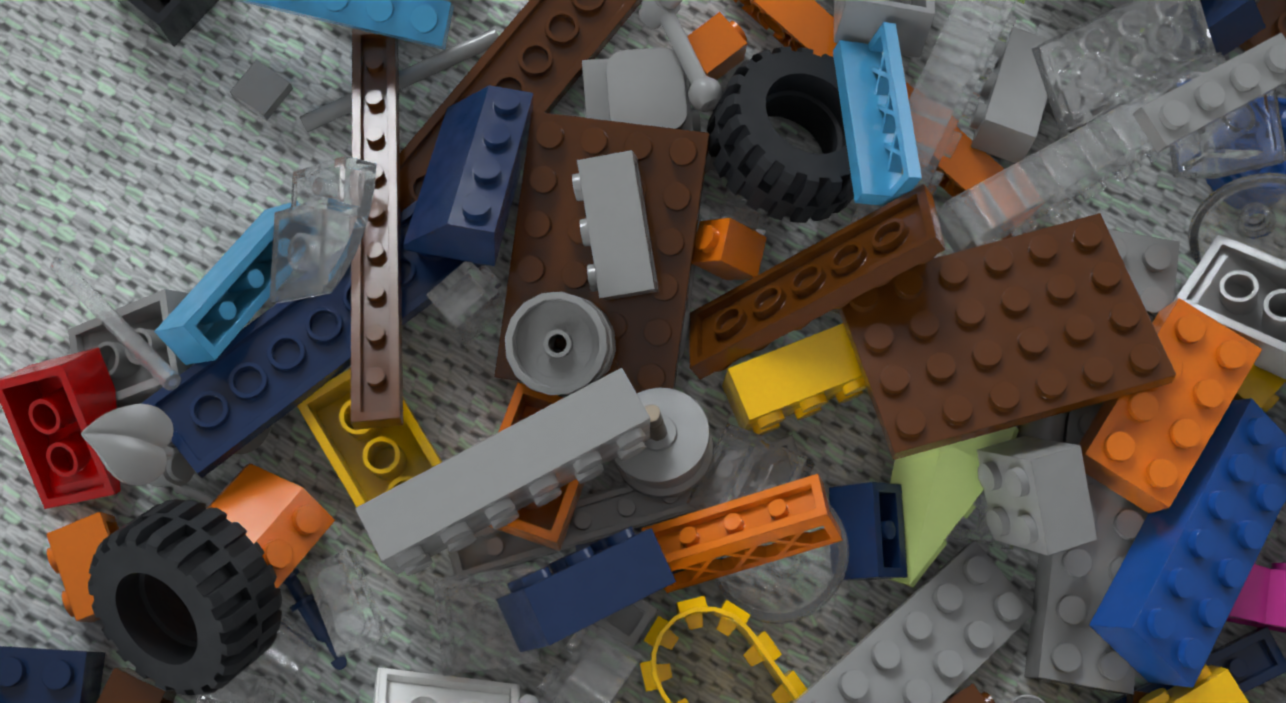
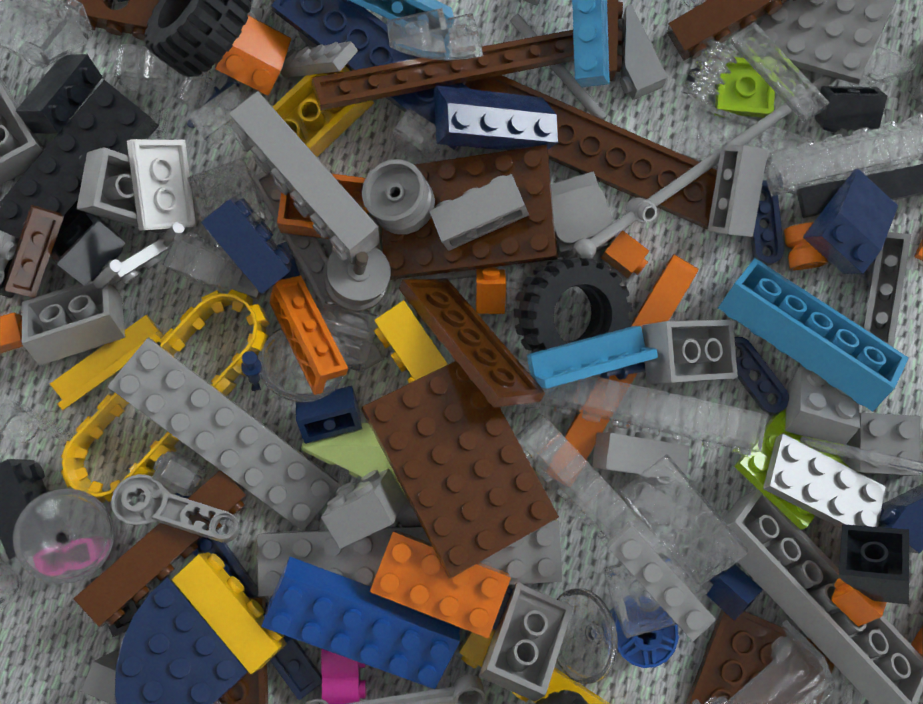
camera: 80 degrees right, 5 degrees up
none -> dark blue piece [241,351,262,391]
none -> light grey plate [280,41,358,78]

